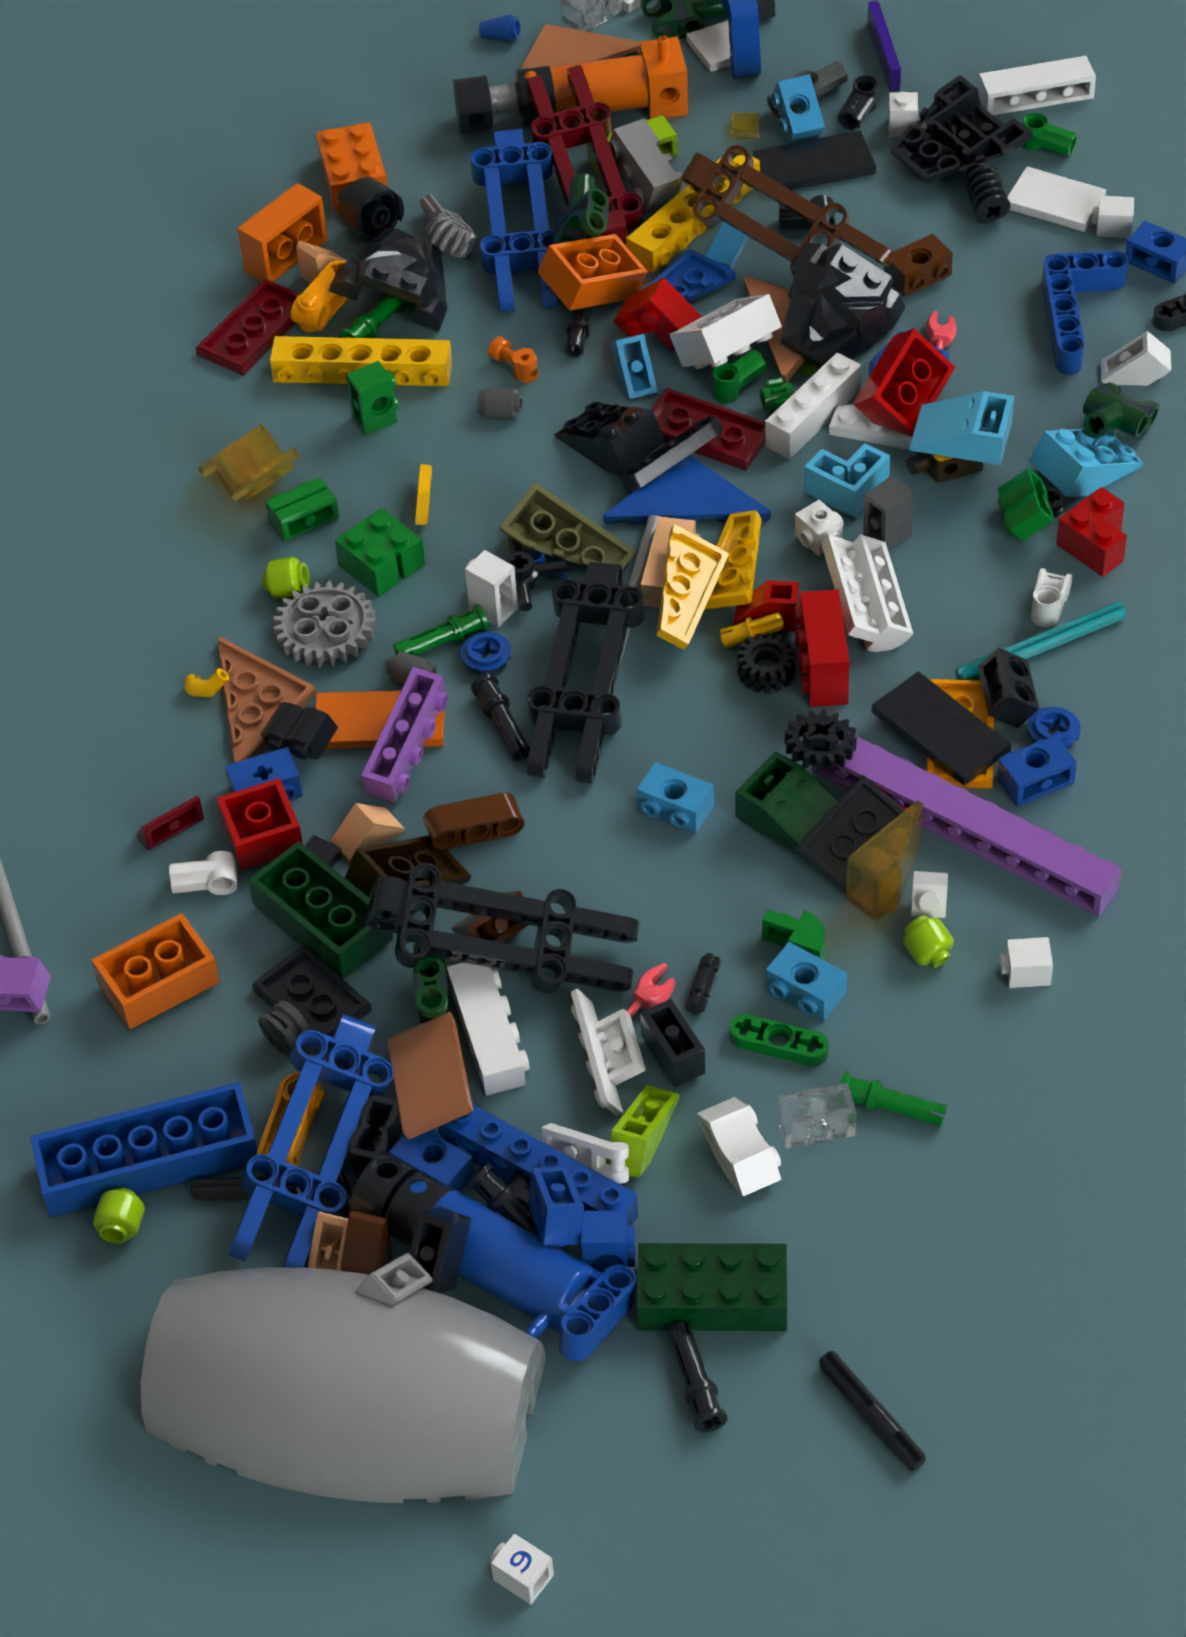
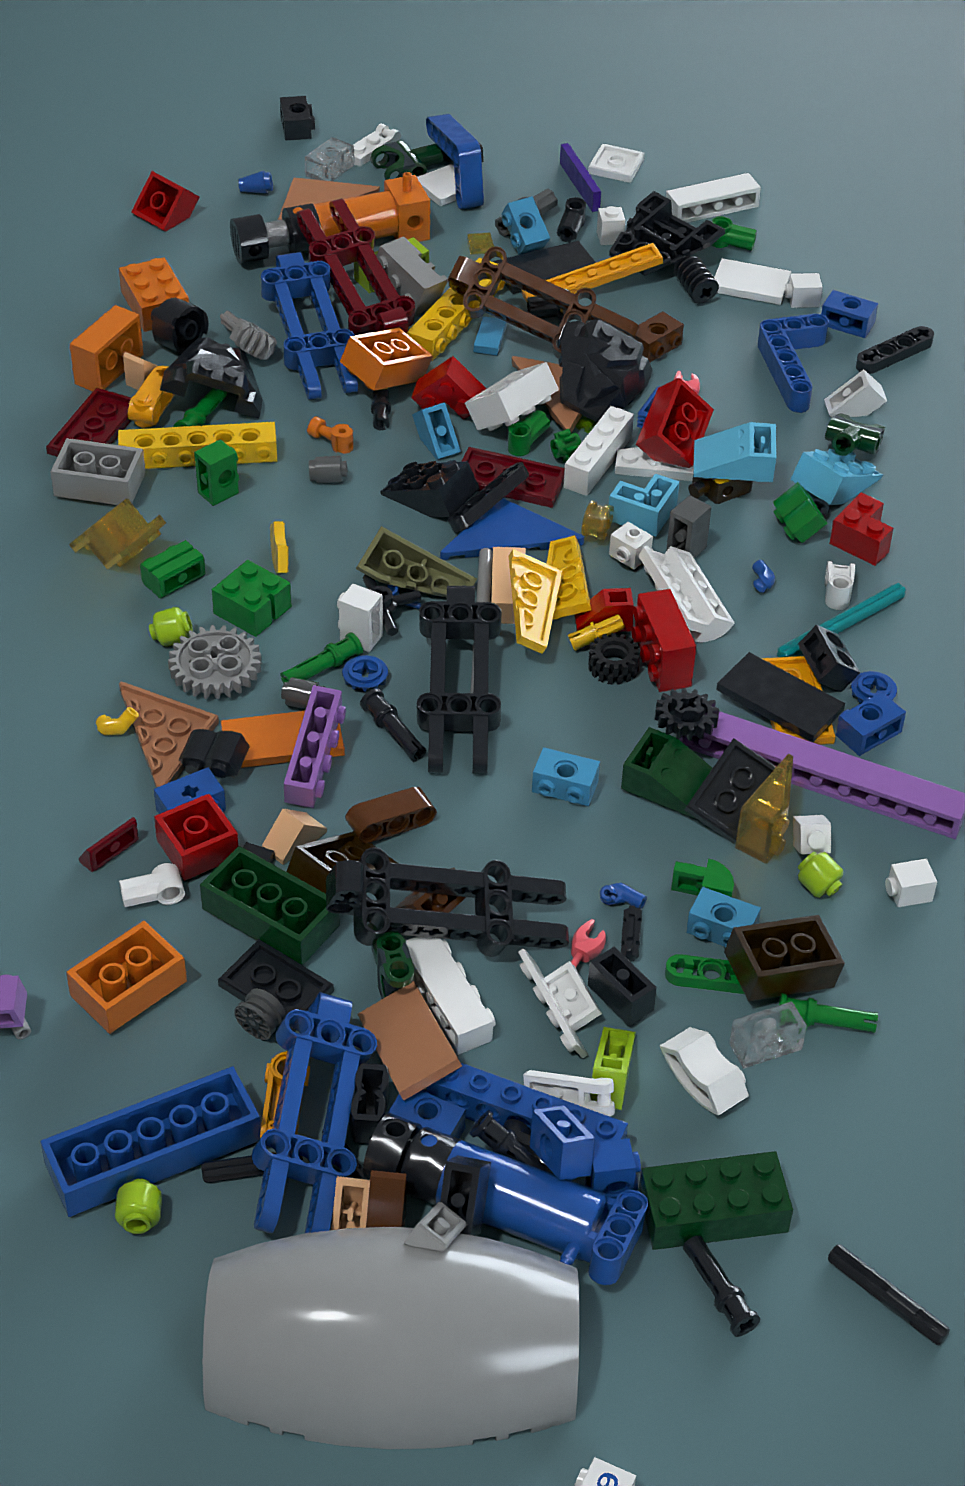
camera: 15 degrees left, 5 degrees down
dark green connector [553,173,609,244] -> none
blue wing [648,249,736,303] -> none
none -> light grey brick [50,438,146,507]
none -> red slope [131,171,200,231]
none -> light orange tile [521,243,663,302]
none -> clear yellow wheel [581,500,614,542]
none -> white tile [588,144,645,183]
none -> blue arm [600,883,647,909]
none -> dark brown brick [724,915,845,1001]
none -> blue arm [752,560,776,593]

